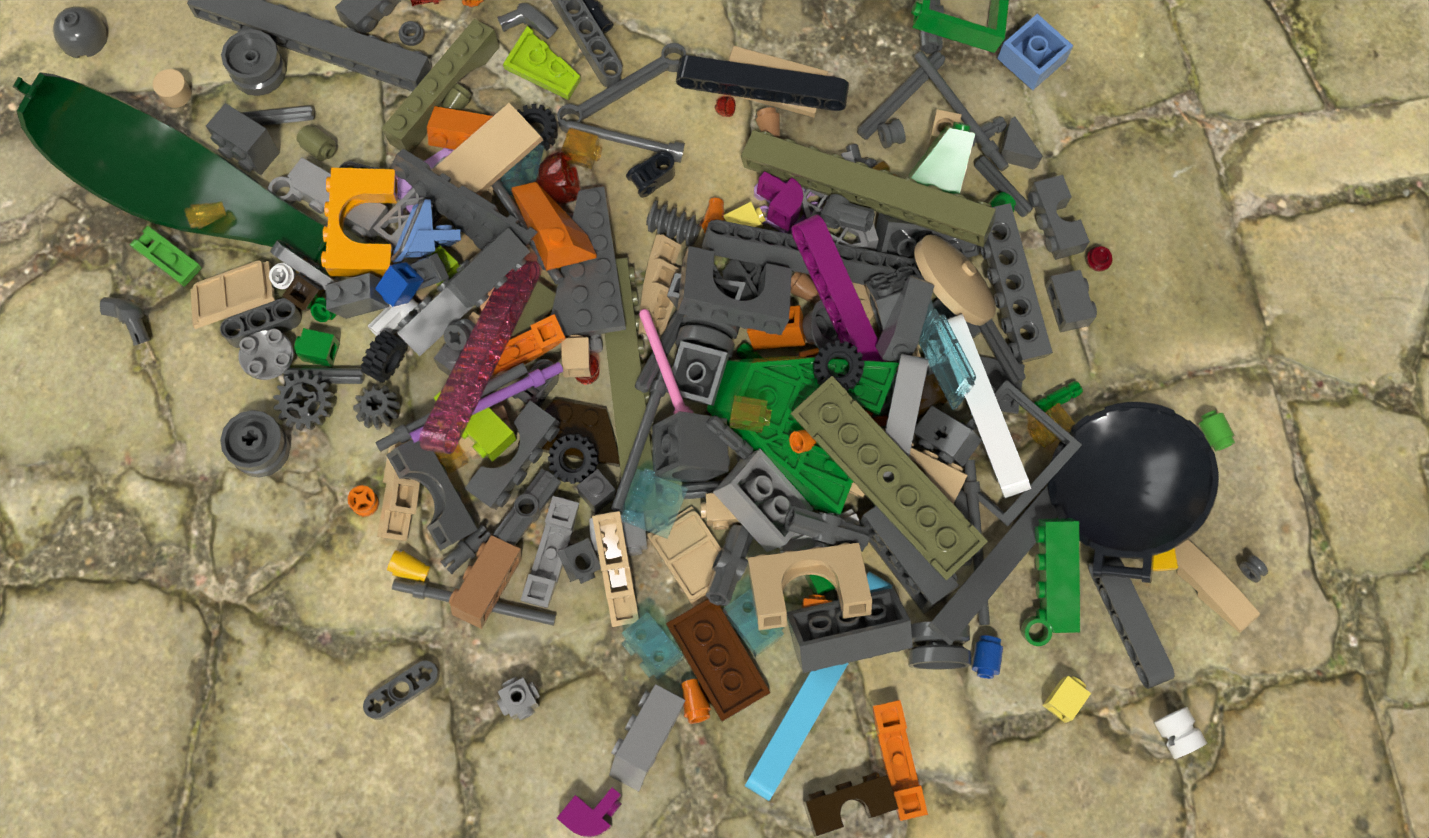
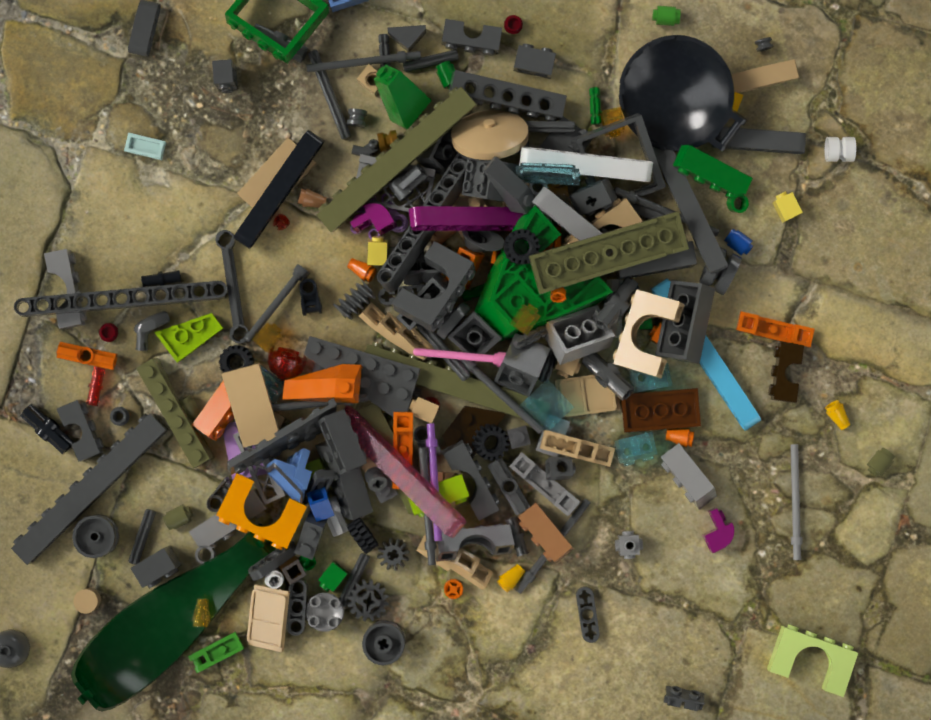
camera: 55 degrees left, 15 degrees up
dark grey arm [100,297,151,346] -> none

